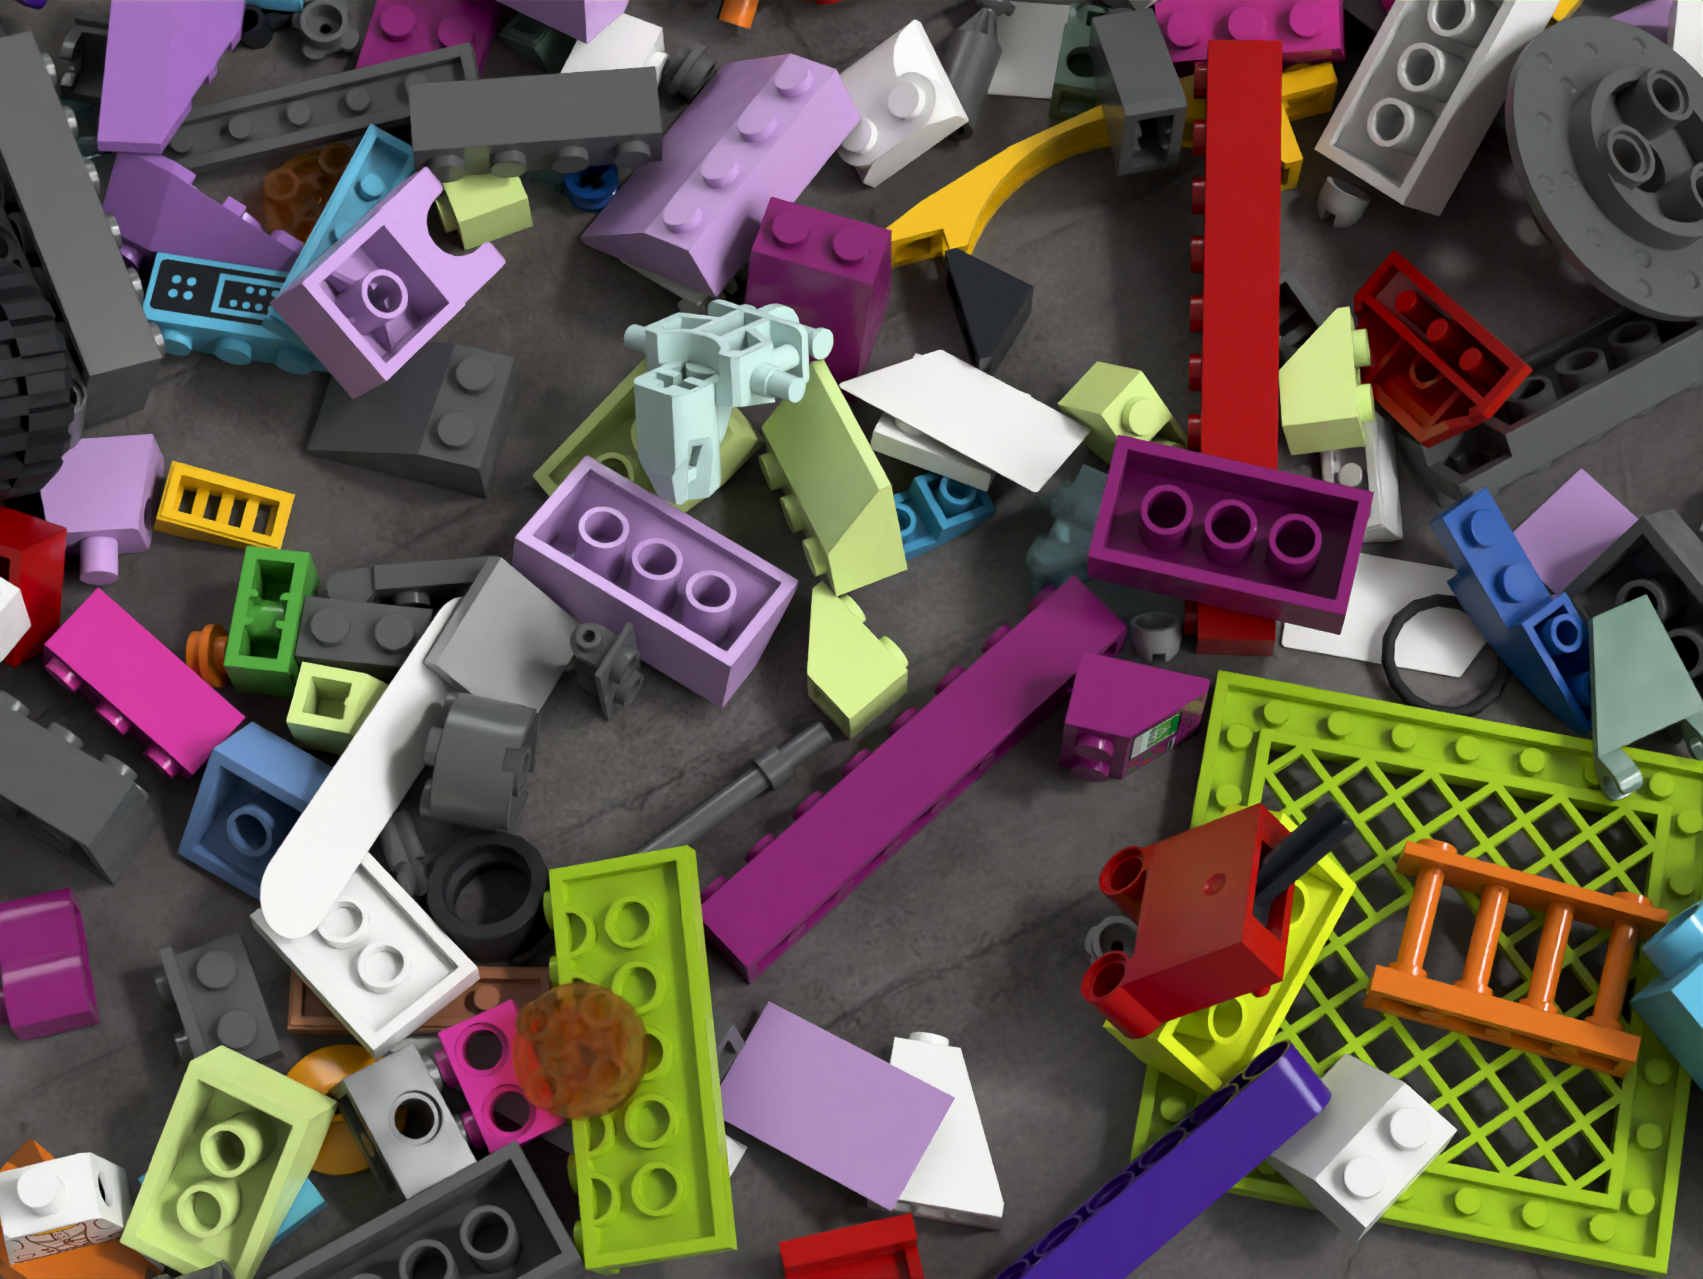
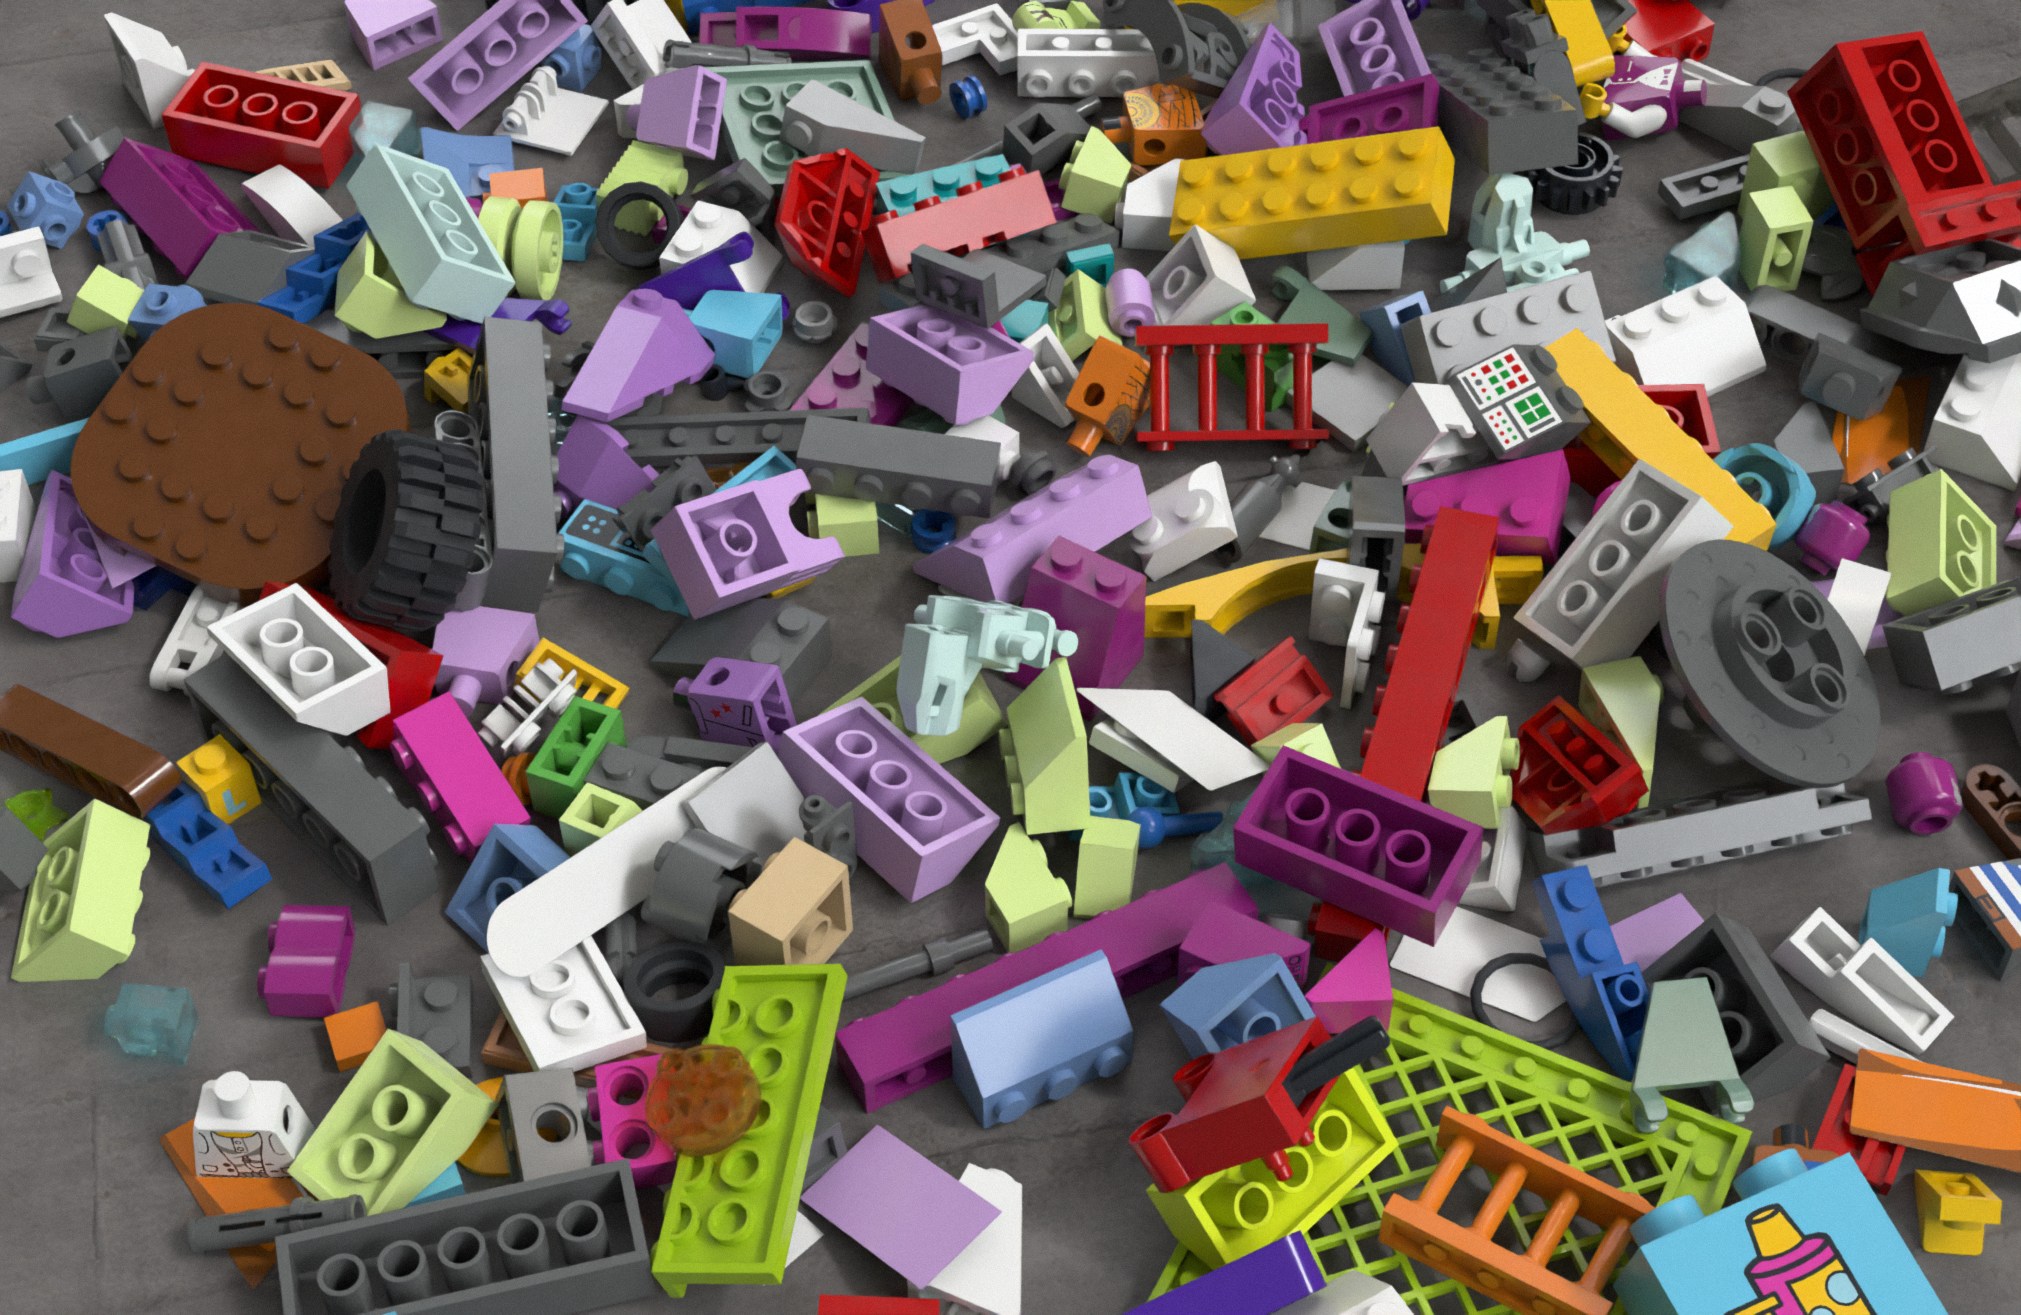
camera: 15 degrees right, 20 degrees down
none -> orange tile [324,1001,387,1072]
none -> white hinge [477,658,577,760]
none -> dark grey hinge [612,456,717,552]
none -> medium lavender torso [673,657,797,757]
none -> tan brick [728,837,853,966]
none -> medium blue slope [950,949,1133,1129]
none -> yellowish green slope [1074,816,1141,919]
none -> blue bar [1126,807,1224,849]
none -> medium blue slope [1159,953,1315,1059]
none -> red plate [1213,636,1334,751]
none -> dark pink slope [1304,928,1393,1034]
none -> white bracket [1308,558,1385,709]
none -> yellowish green slope [1578,656,1664,809]

